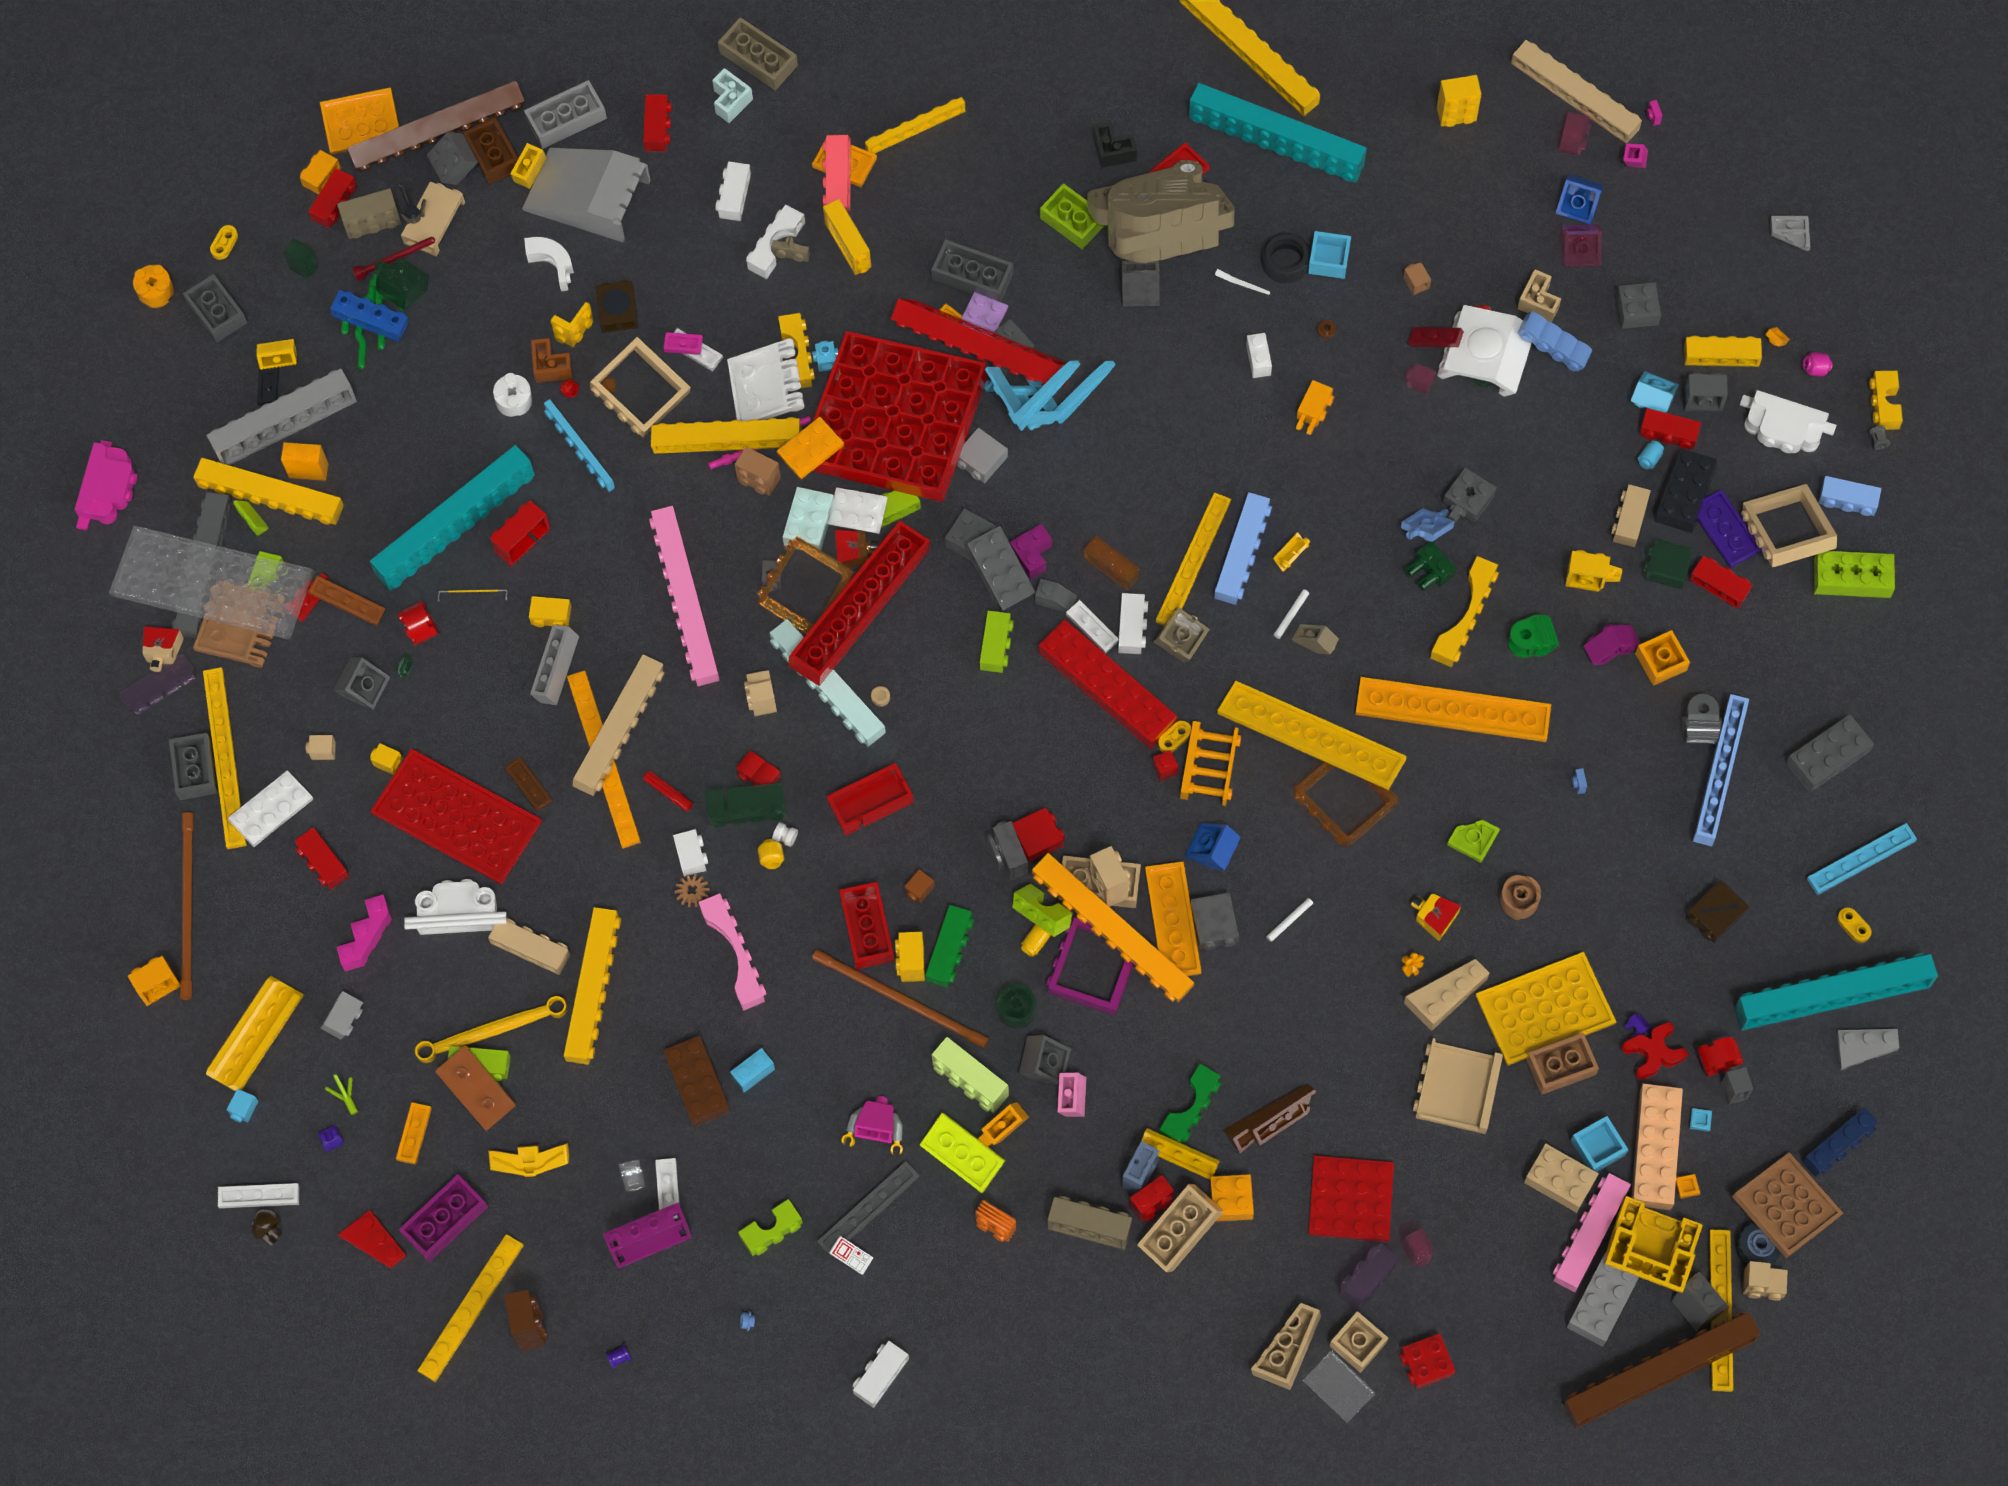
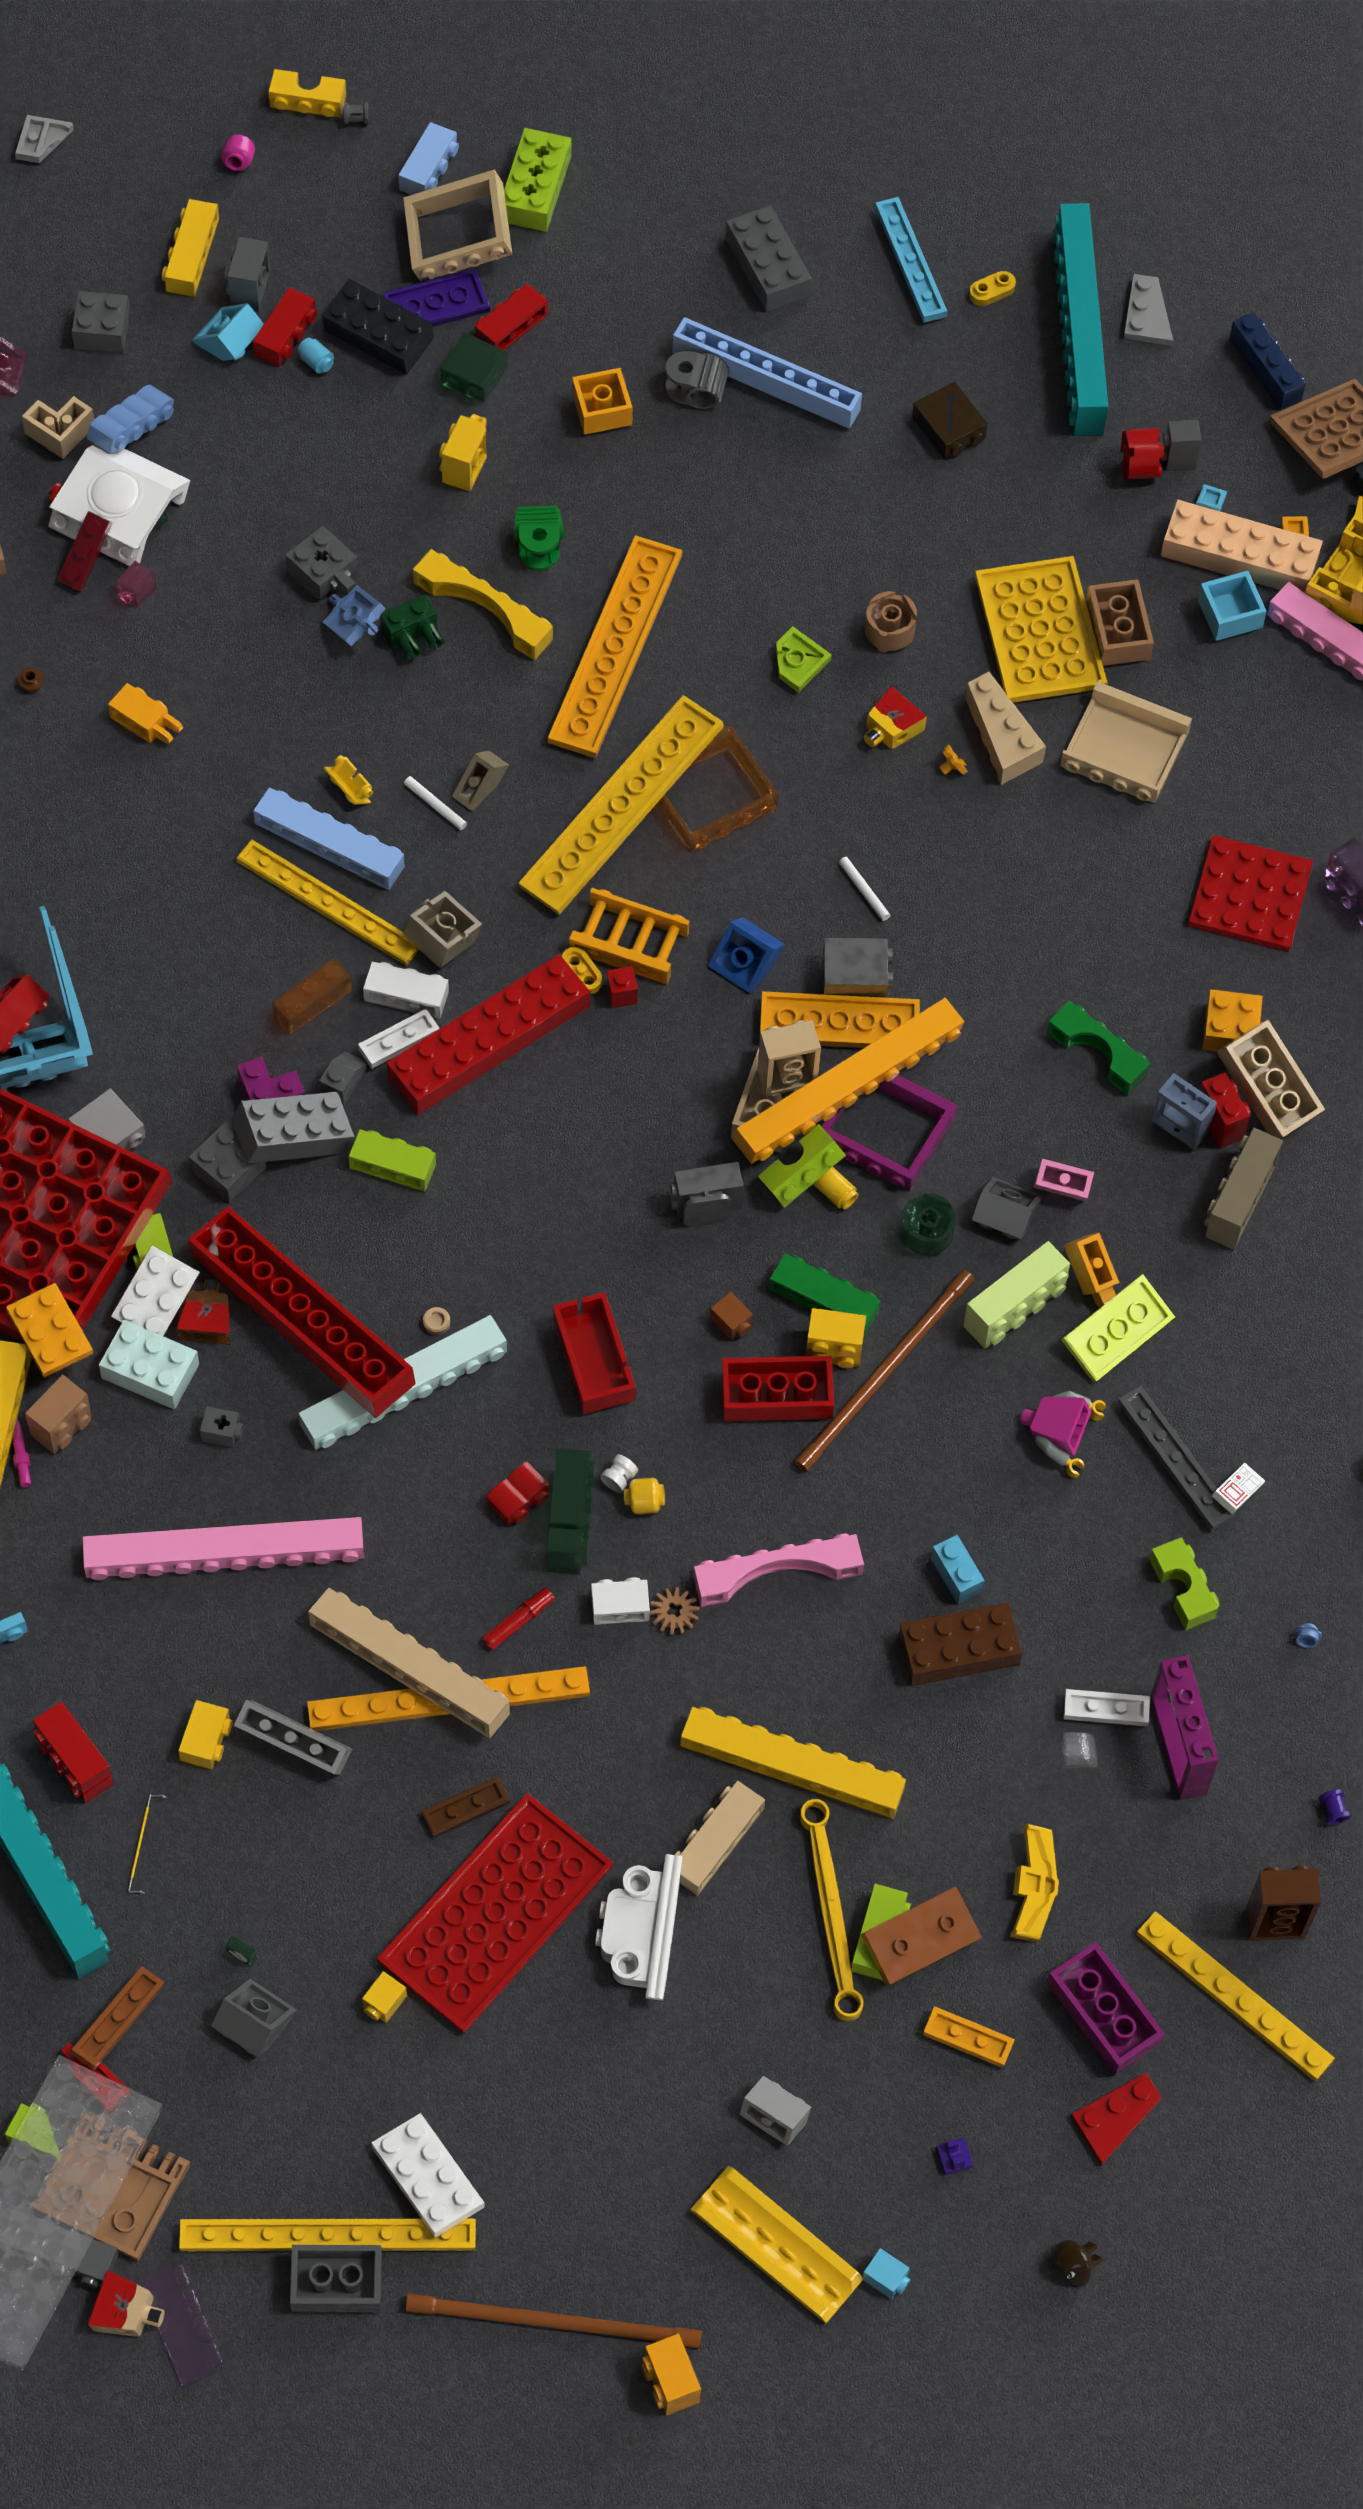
camera: 85 degrees left, 5 degrees down
white plate [218,1183,299,1208] -> none
red brick [295,827,350,890] -> none
tan brick [306,735,336,760] -> none
lime plant [325,1074,358,1115] -> none
dark pink brick [337,895,392,972] -> none
red brick [397,601,439,645] -> none
tan brick [744,670,777,716] -> none
clear orange window [756,536,854,633] -> none
orange brick [975,1200,1016,1242] -> none
red brick [1012,808,1065,863] -> none
yellow plate [1142,1128,1220,1180] -> none
reddish brown wedge [1223,1084,1316,1153] -> none
white brick [1246,333,1272,378] -> none
clear pink brick [1402,1228,1434,1267] -> none
tan brick [1524,1144,1599,1213] -> none
medium blue plate [1571,769,1587,794] -> none
magenta brick [1584,624,1642,665] -> none
tan brick [1611,485,1651,548] -> none
red piece [1621,1022,1689,1080] -> none
dark purple tile [1625,1013,1652,1038] -> none
white brick [1740,390,1836,453] -> none
light orange plate [1765,327,1790,347] -> none

